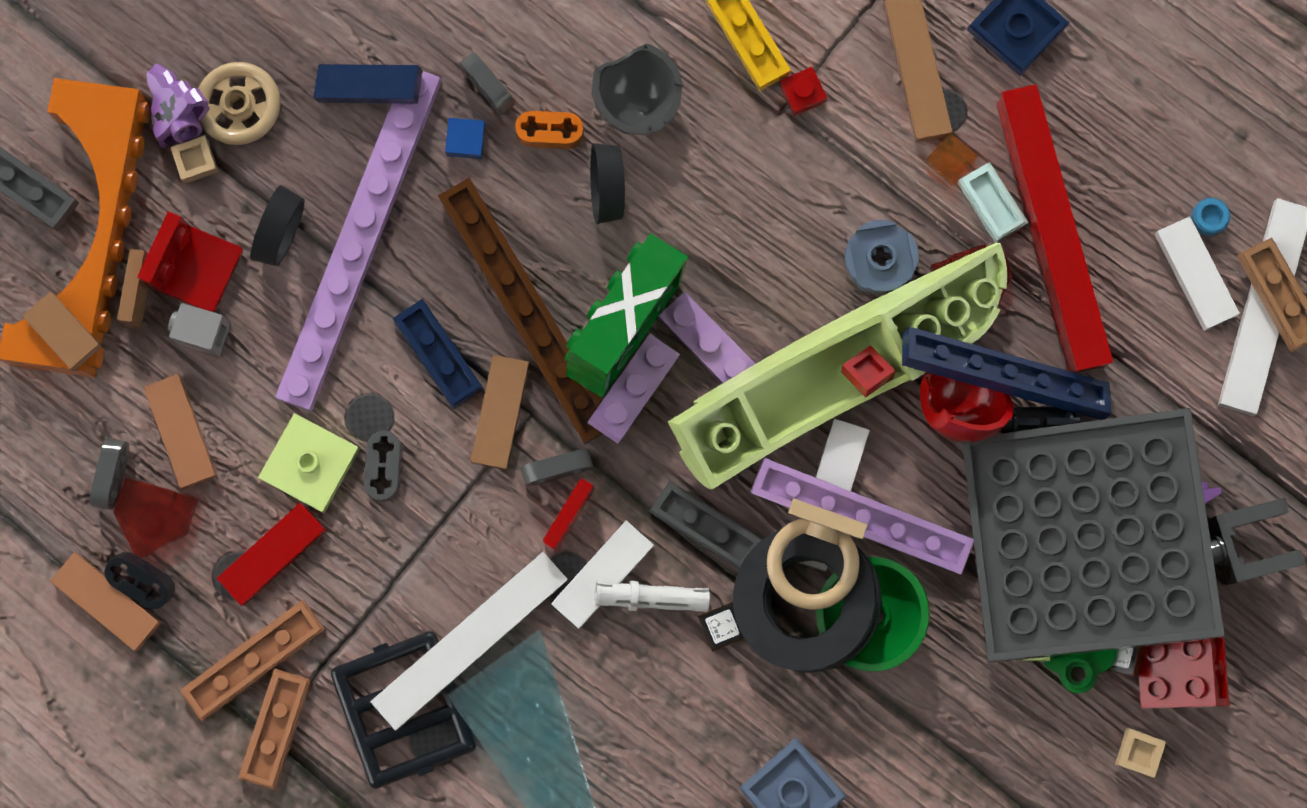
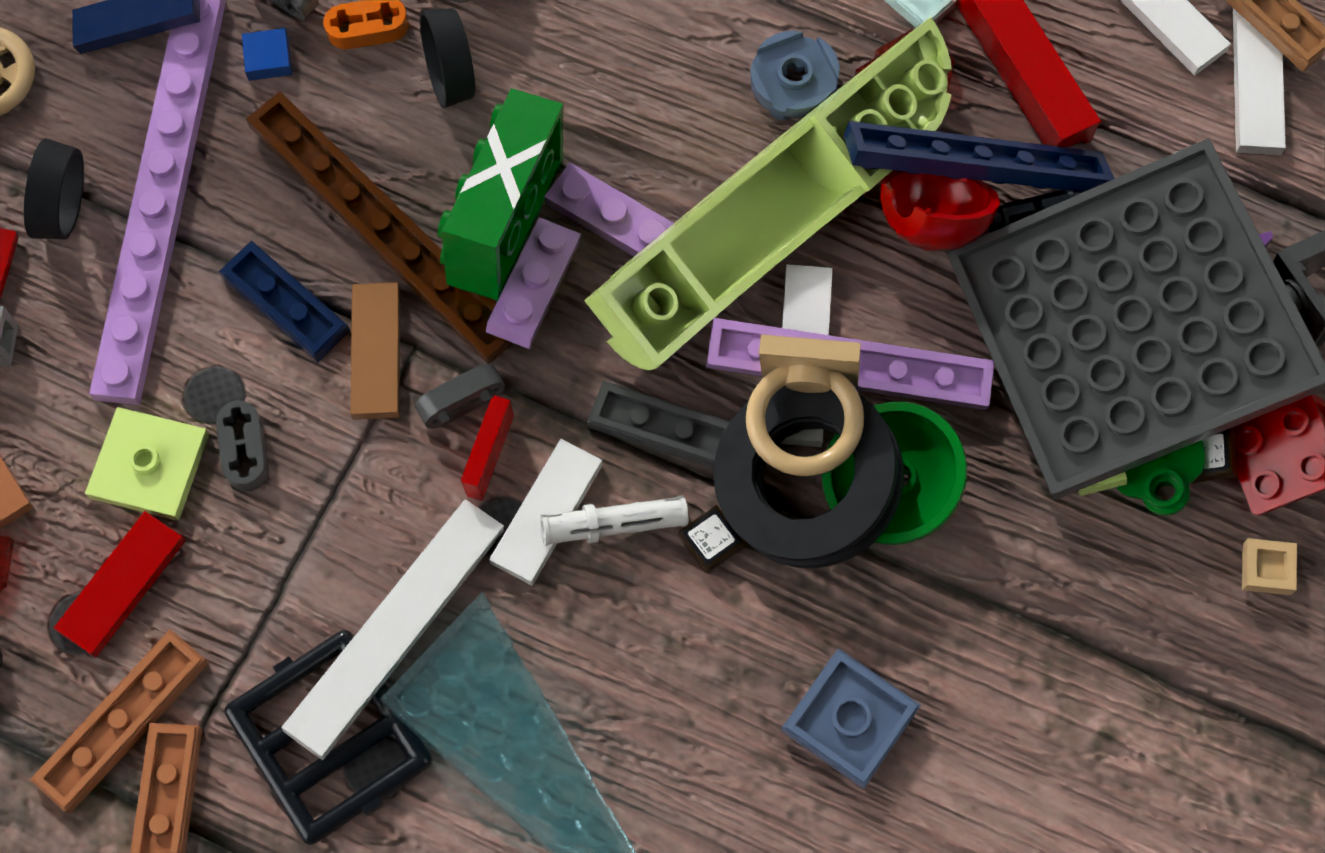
camera: 15 degrees left, 10 degrees down
red plate [841,345,895,398] -> none

